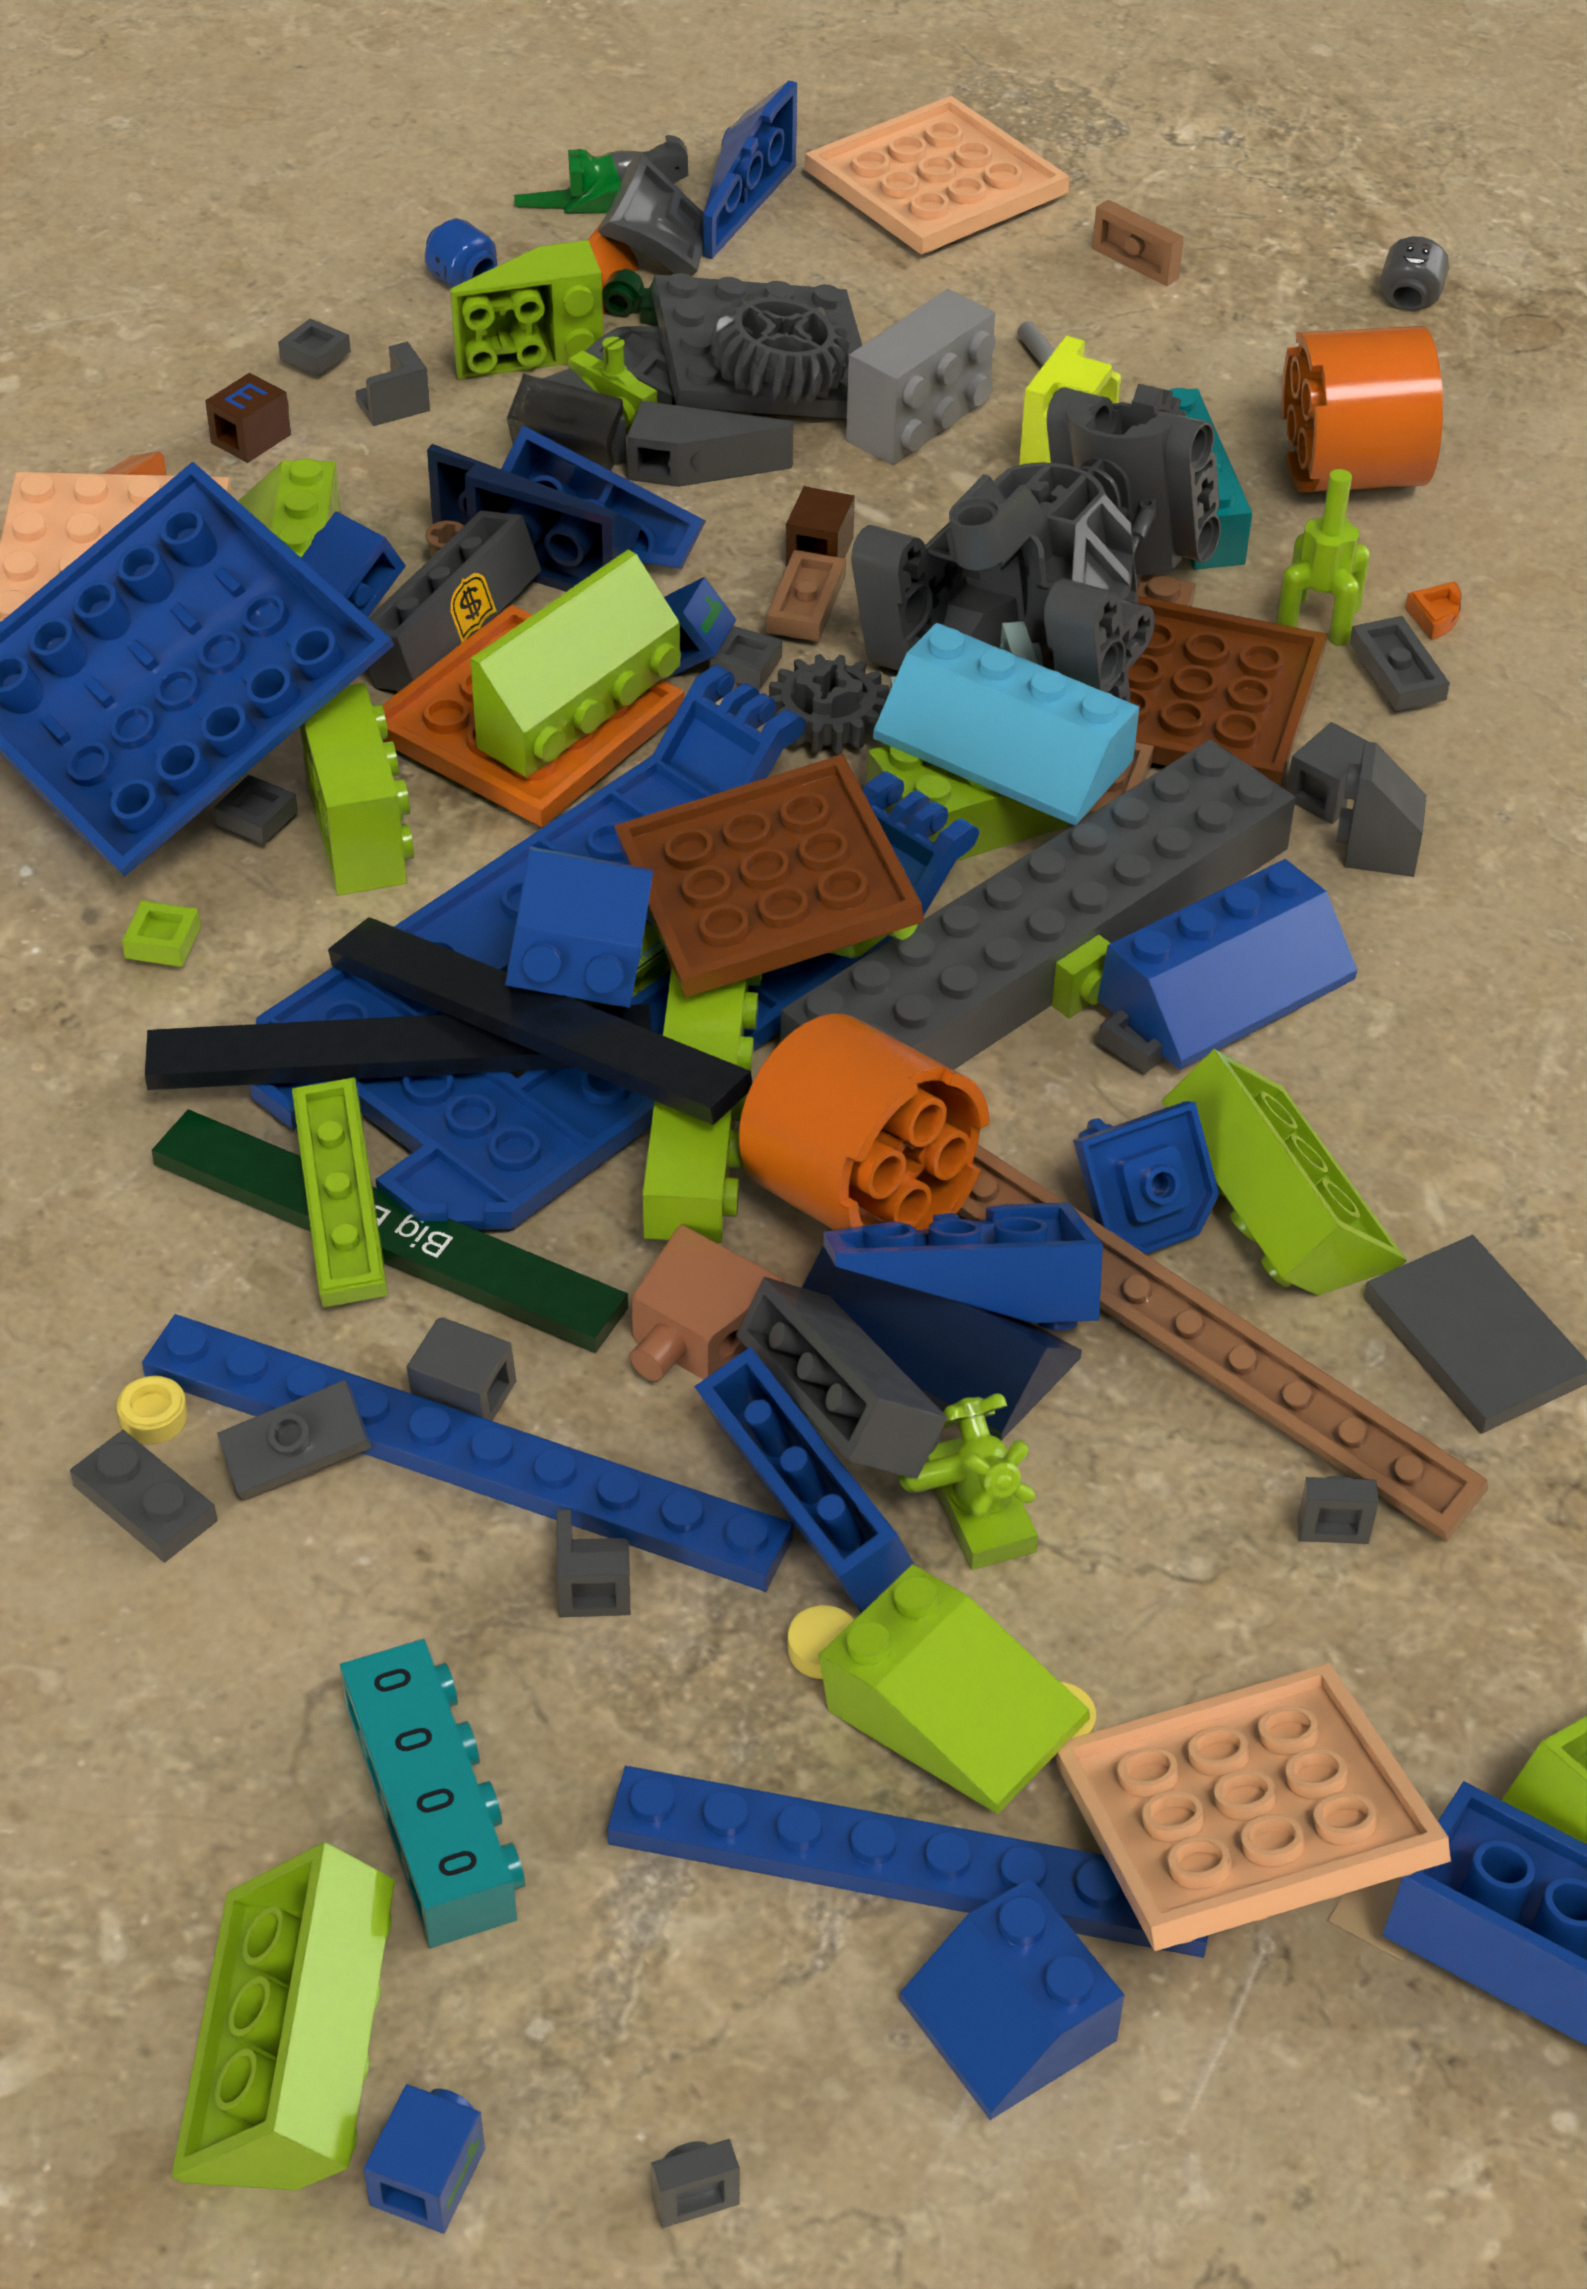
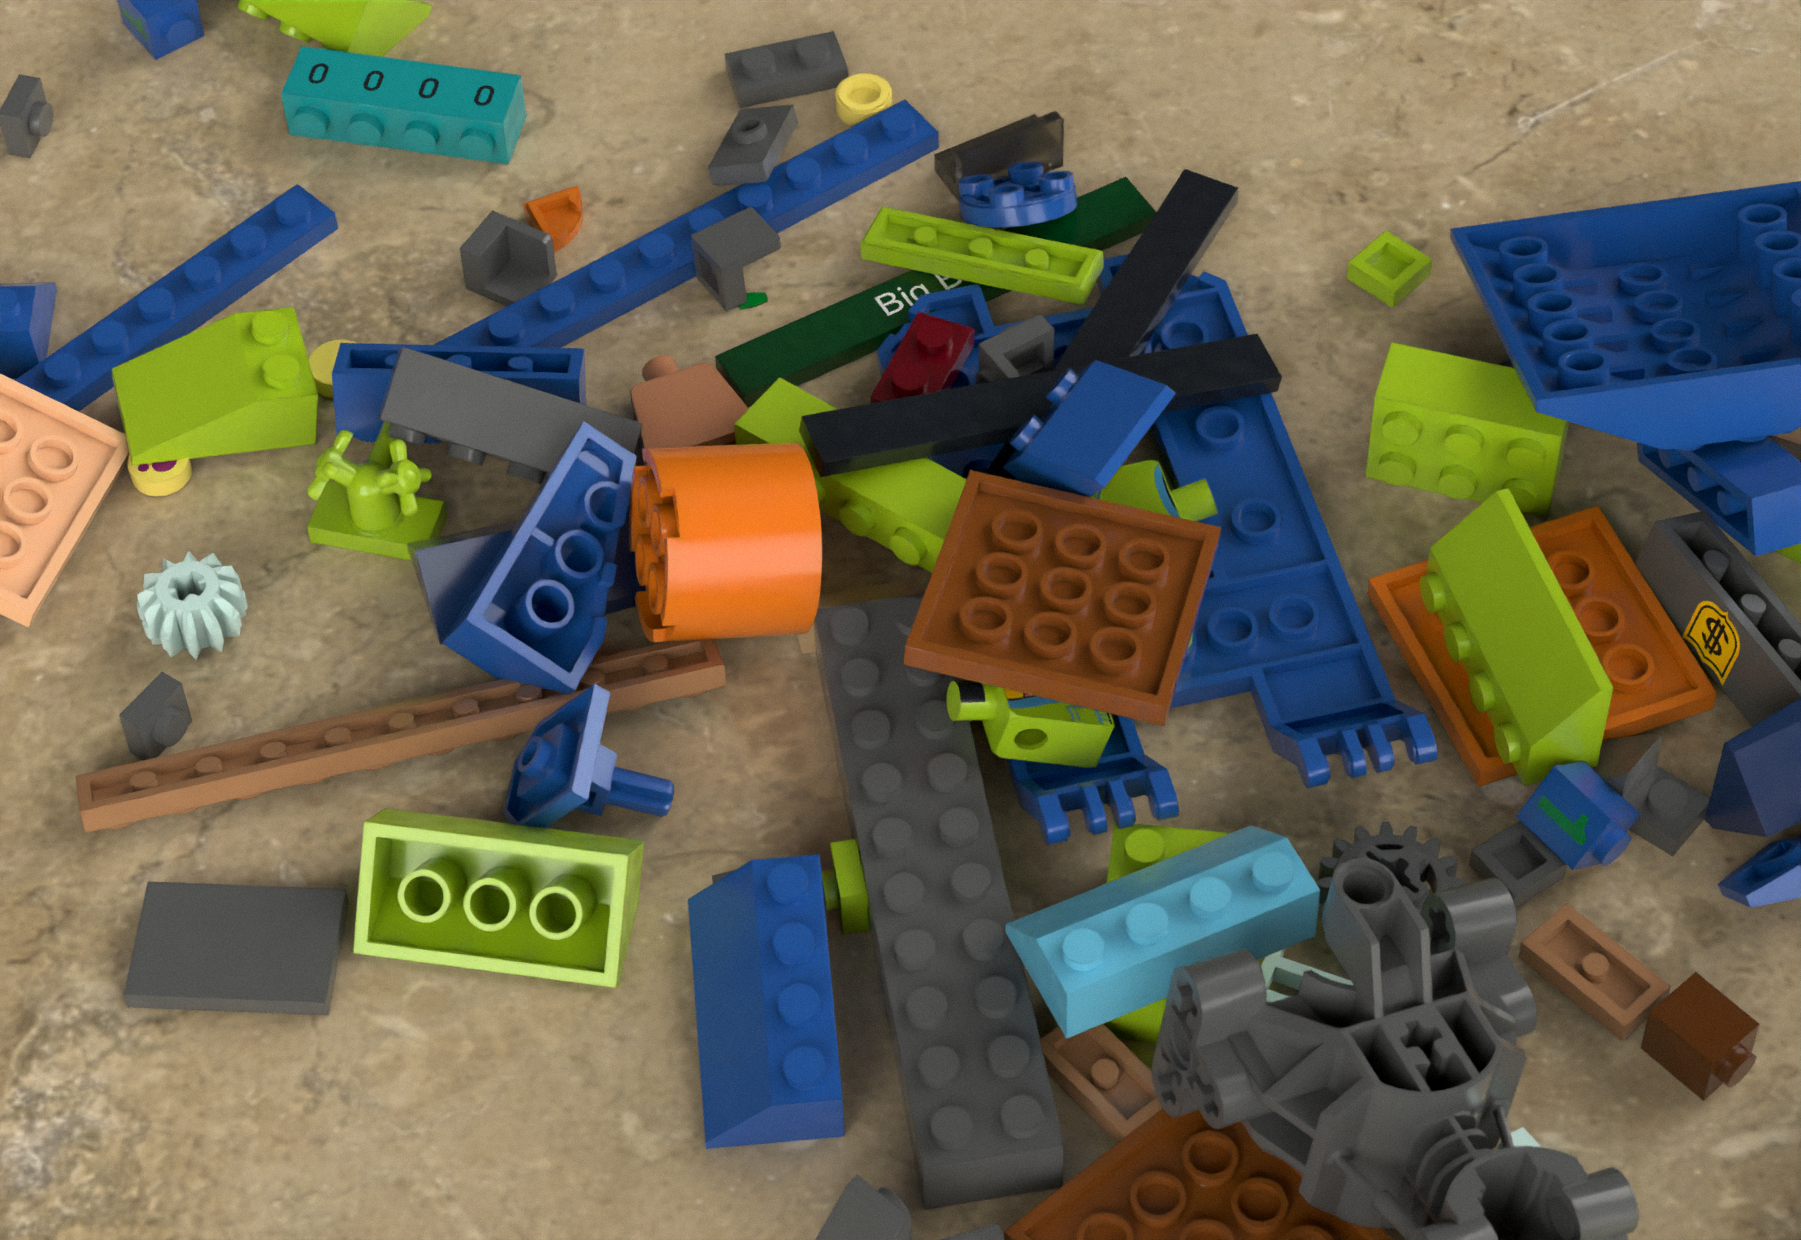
camera: 125 degrees right, 5 degrees up
none -> light aqua gear [137,550,248,660]
none -> orange tile [523,186,583,253]
none -> dark red plate [870,312,974,404]
none -> clear smoke panel [934,111,1064,202]
none -> blue tile [958,162,1077,228]
none -> dark grey bracket [975,313,1054,384]

